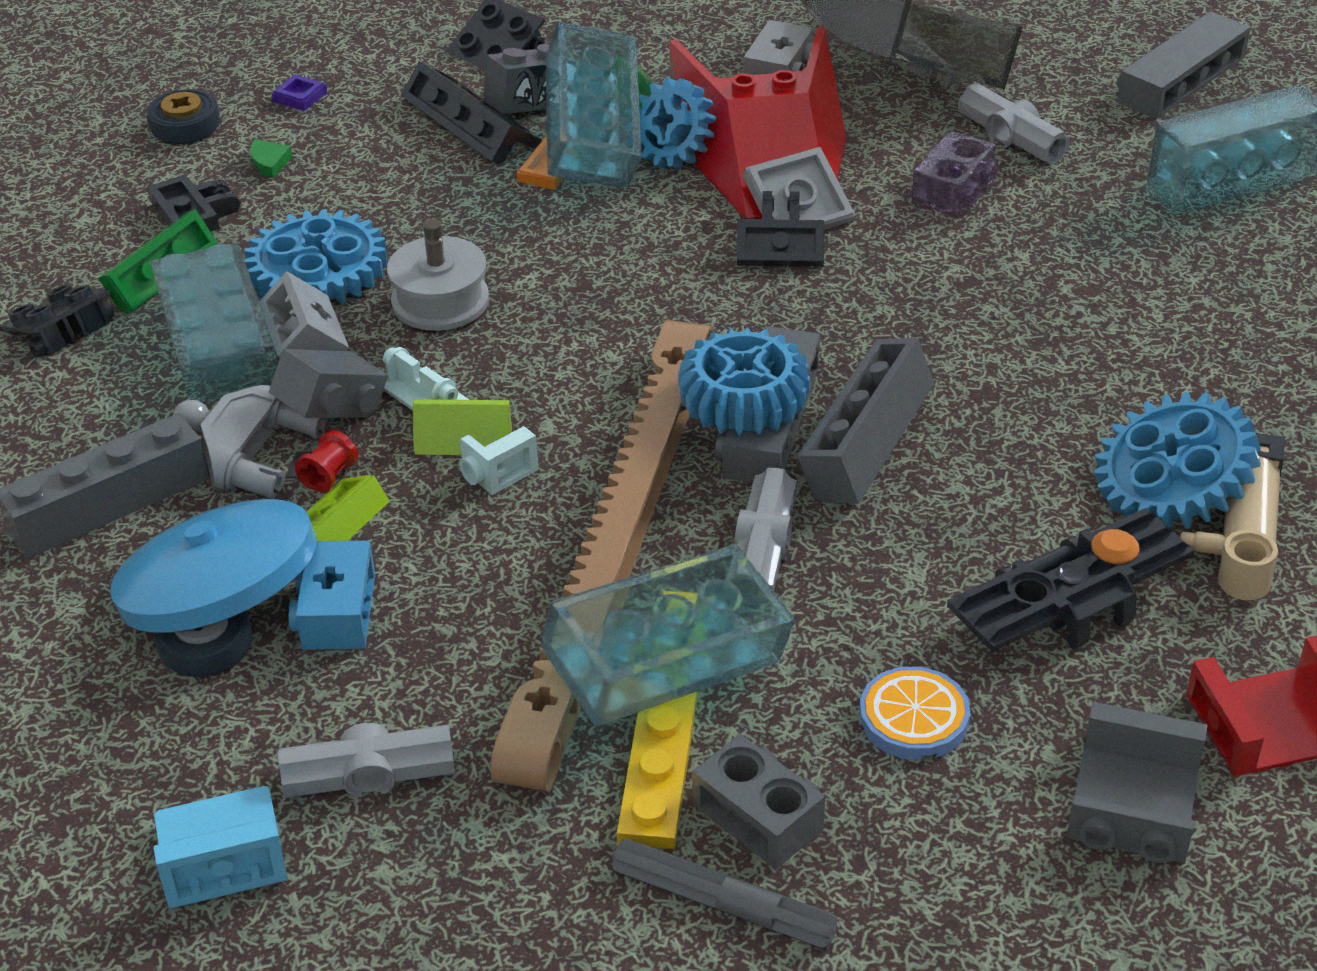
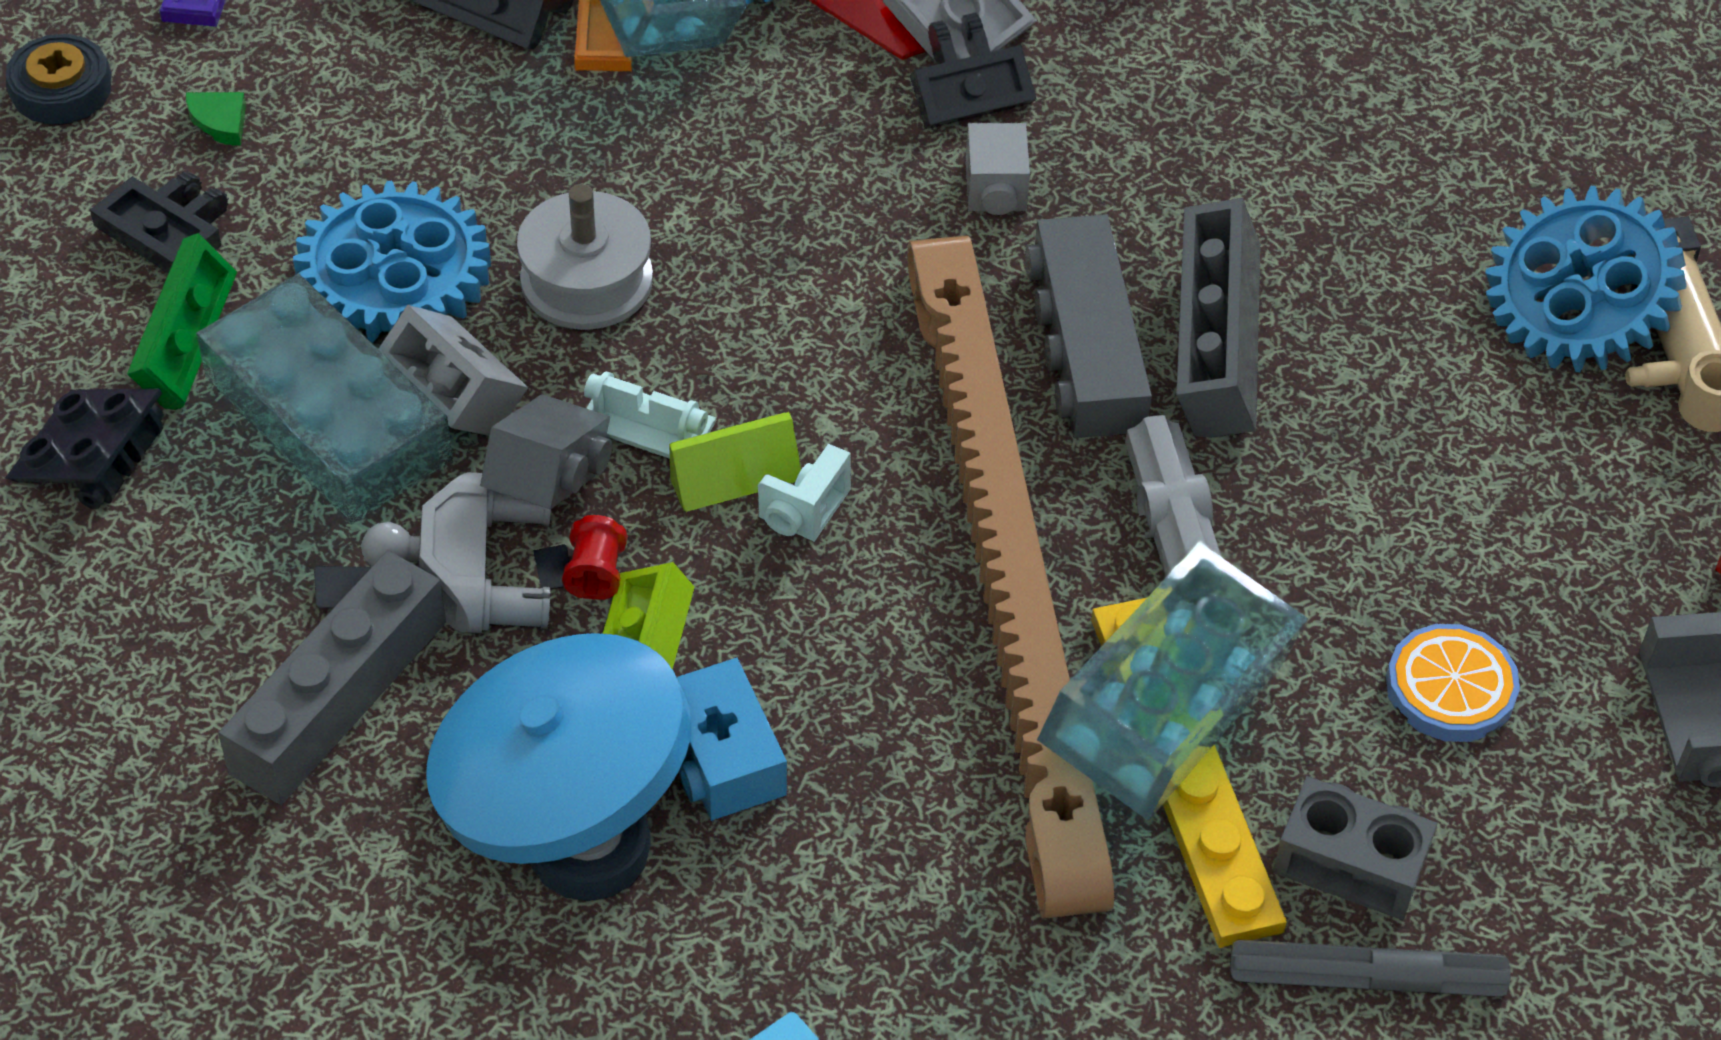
camera: 25 degrees left, 10 degrees up
light grey piece [278,723,455,798] -> none
dark azure gear [678,327,810,437] -> none
black piece [947,508,1195,652] -> none
none -> light grey brick [965,123,1030,215]

